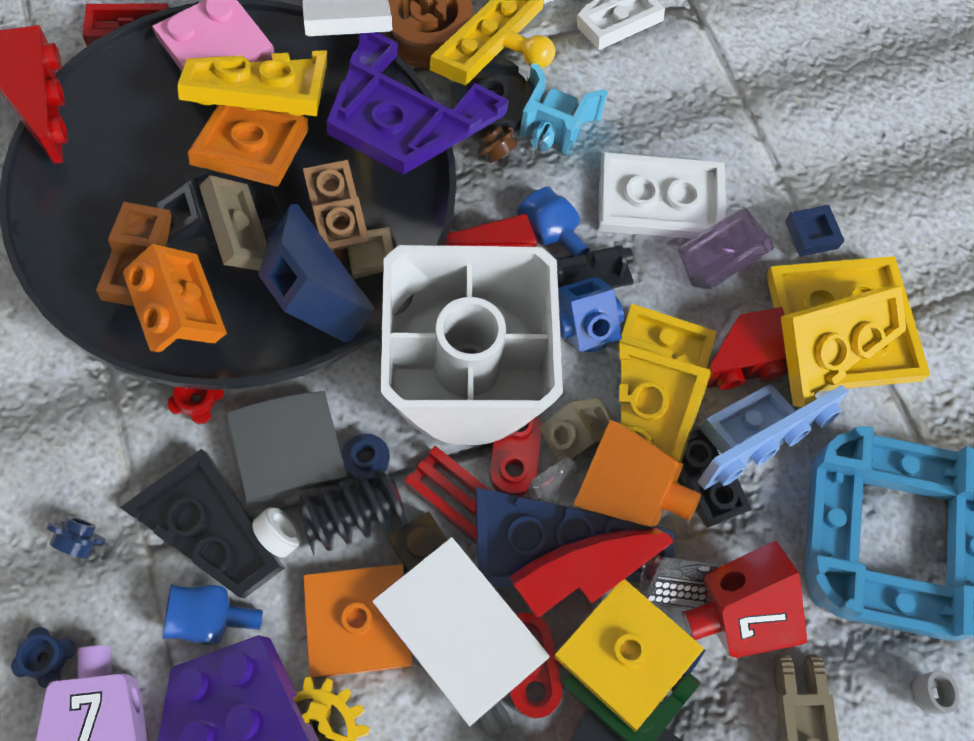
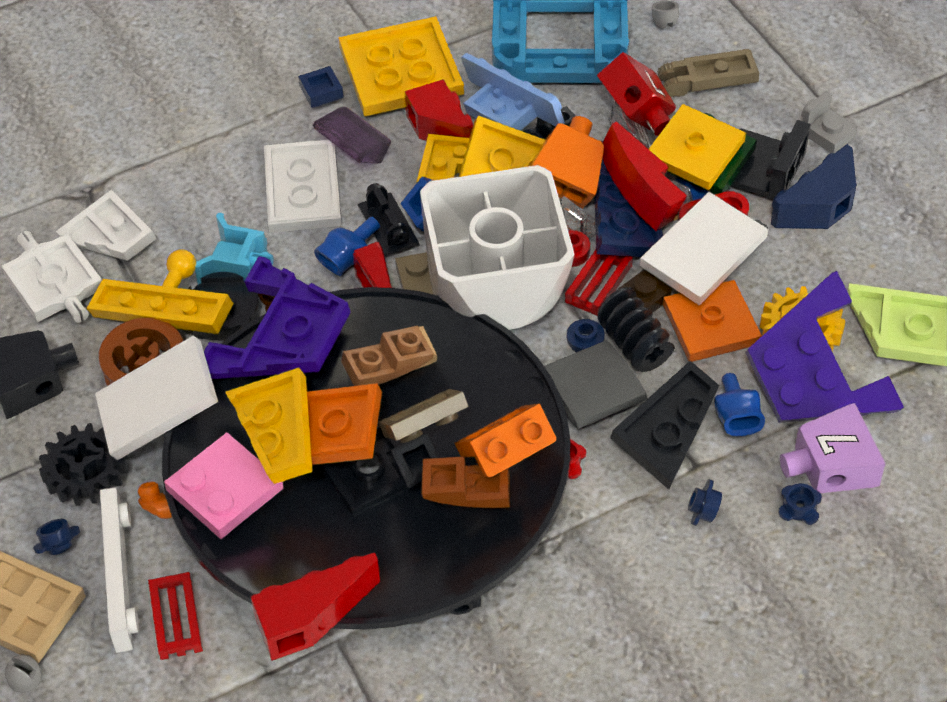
camera: 90 degrees left, 15 degrees down
white tile [252,507,302,557] -> none
dark blue slope [258,204,376,342] -> none
yellow wing [781,285,906,408] -> none

